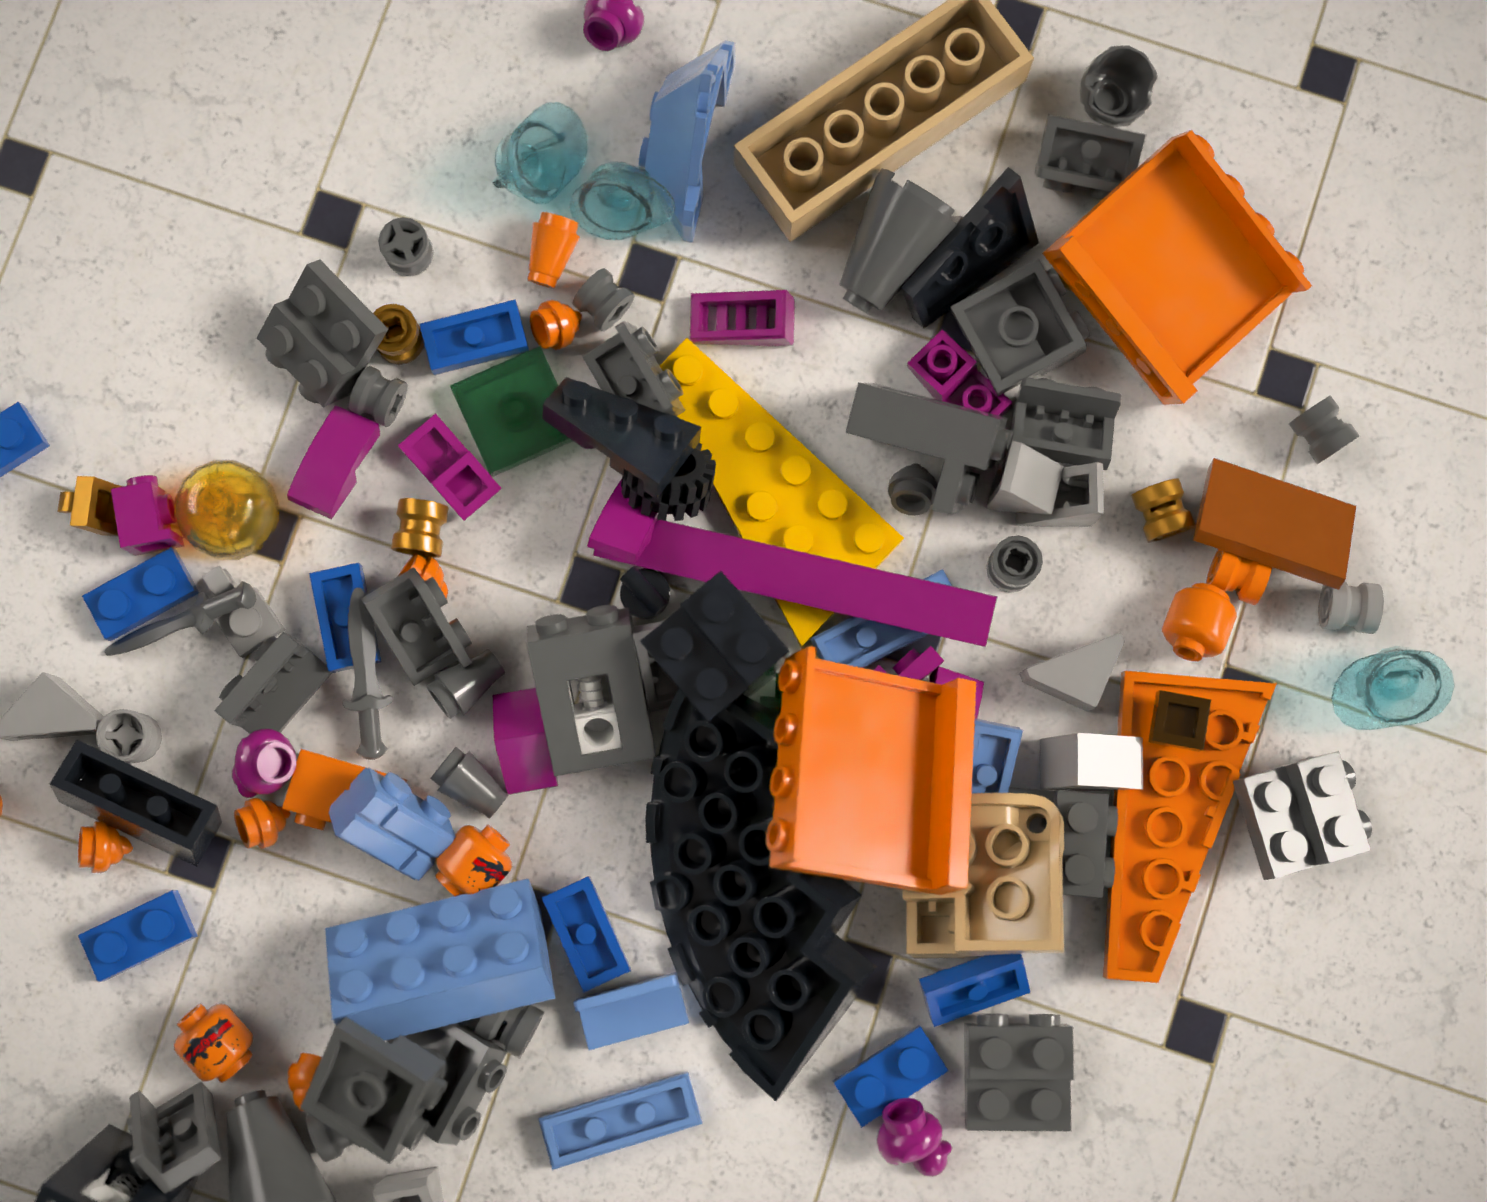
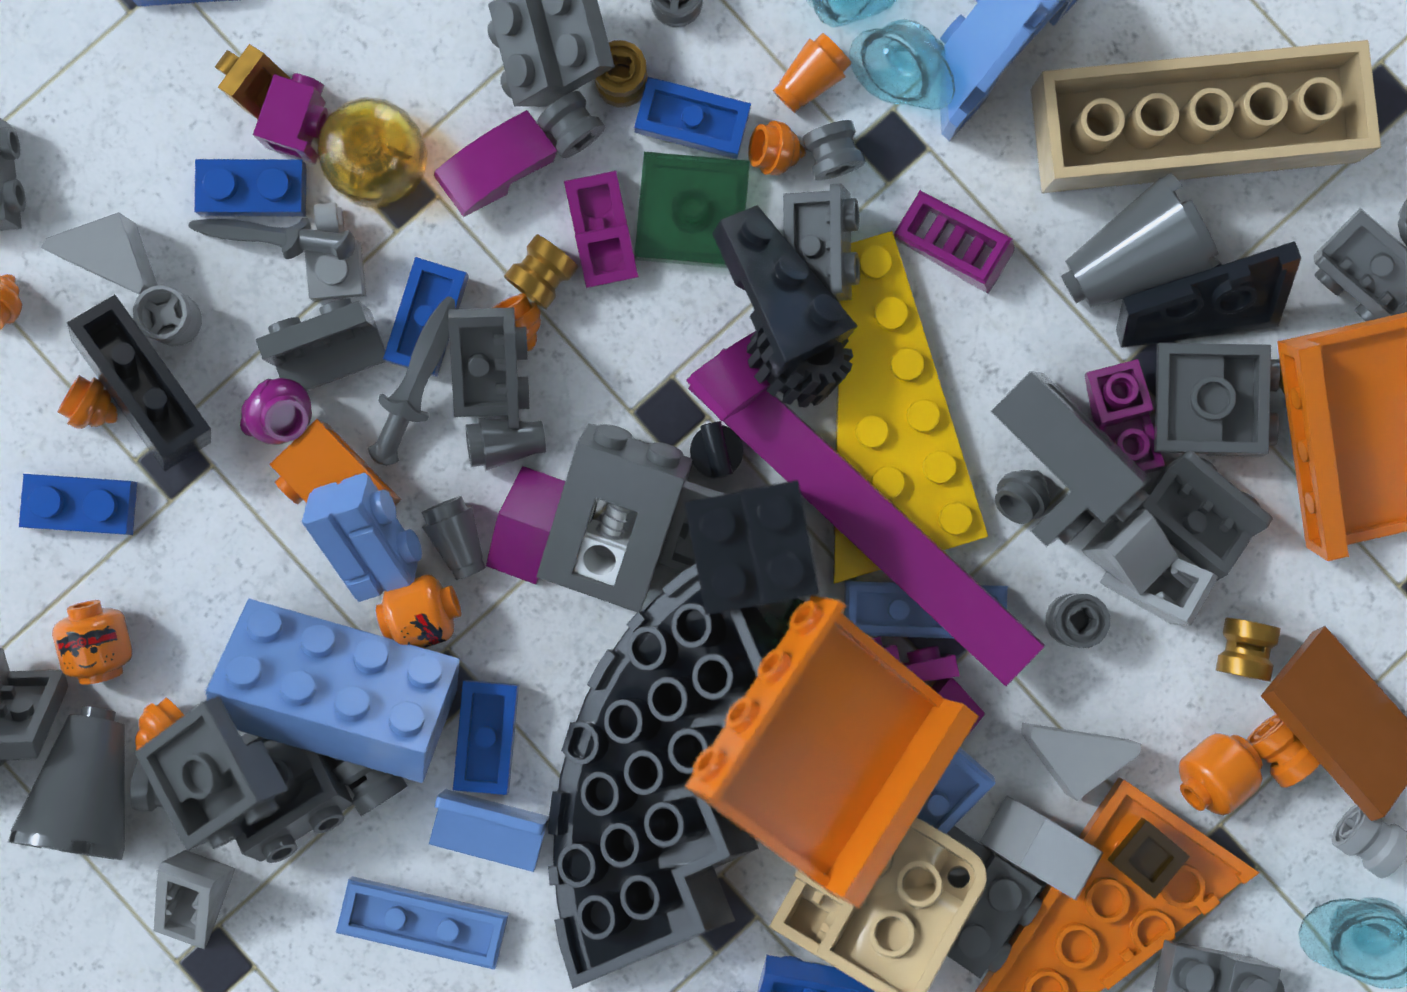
camera: 25 degrees right, 5 degrees up
orange plate [234,798,291,849] -> none

